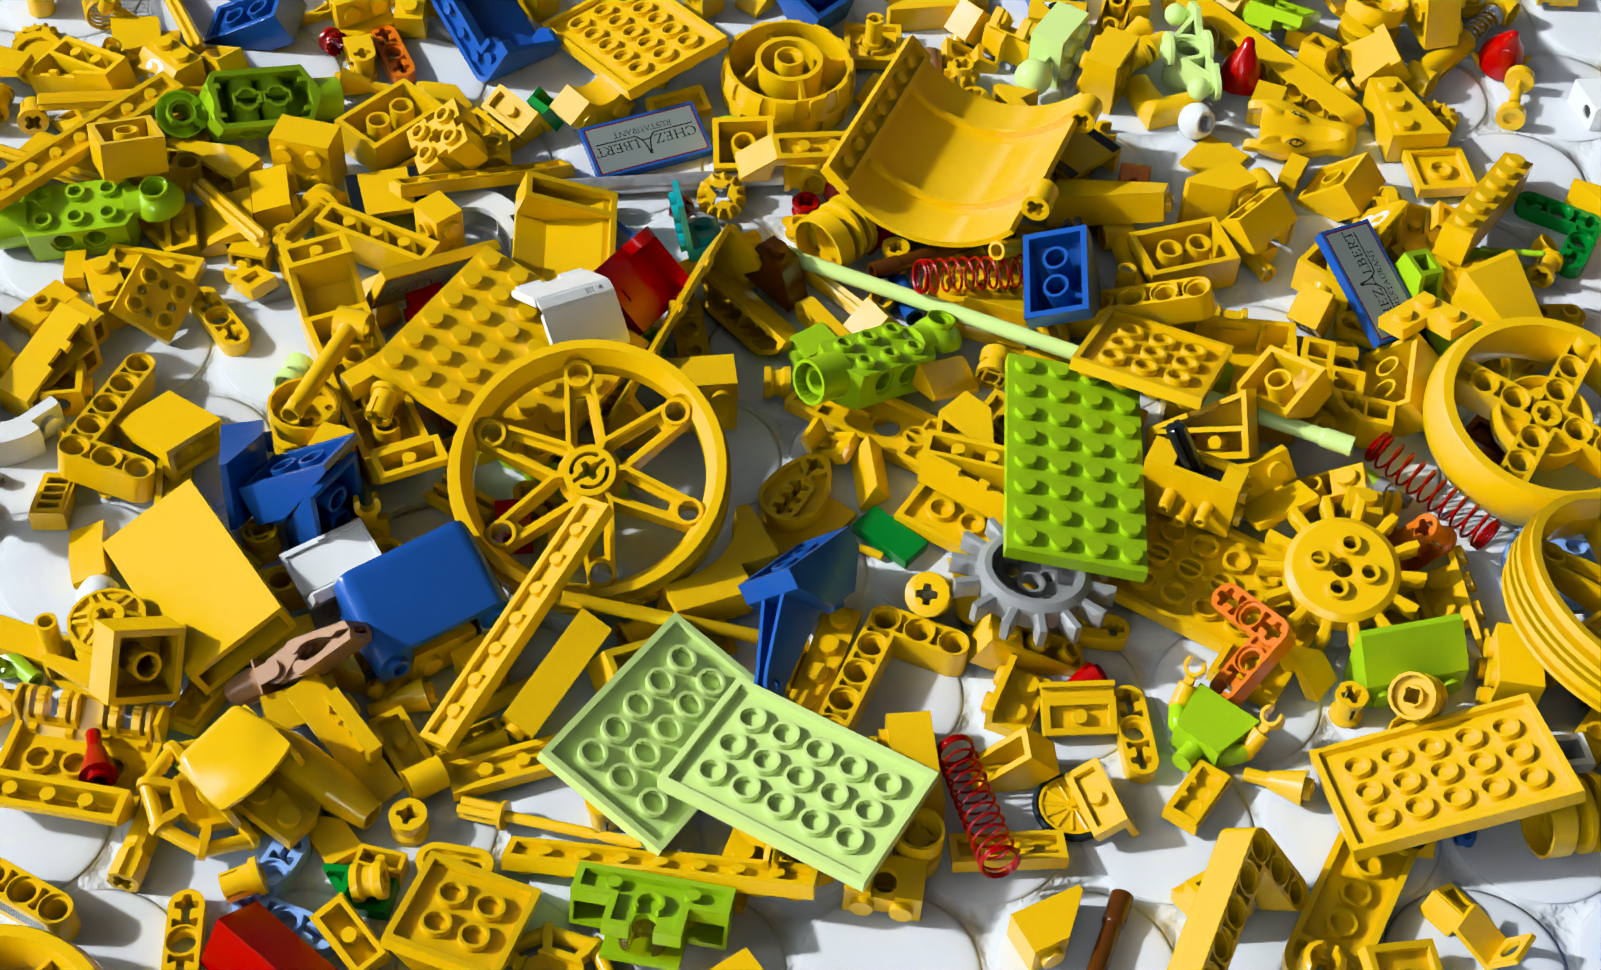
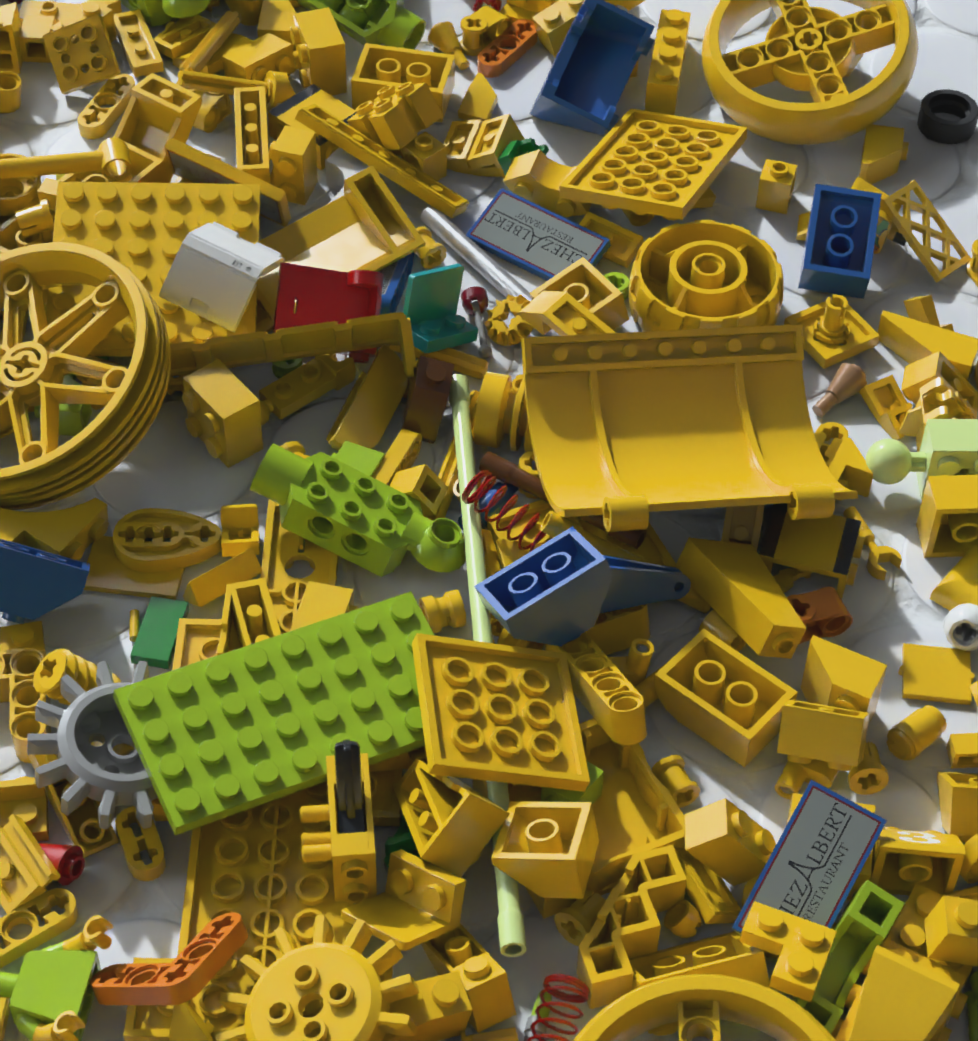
camera: 60 degrees right, 0 degrees up
yellow slope [912,356,980,402] -> none
yellow gear [943,56,980,88] -> none

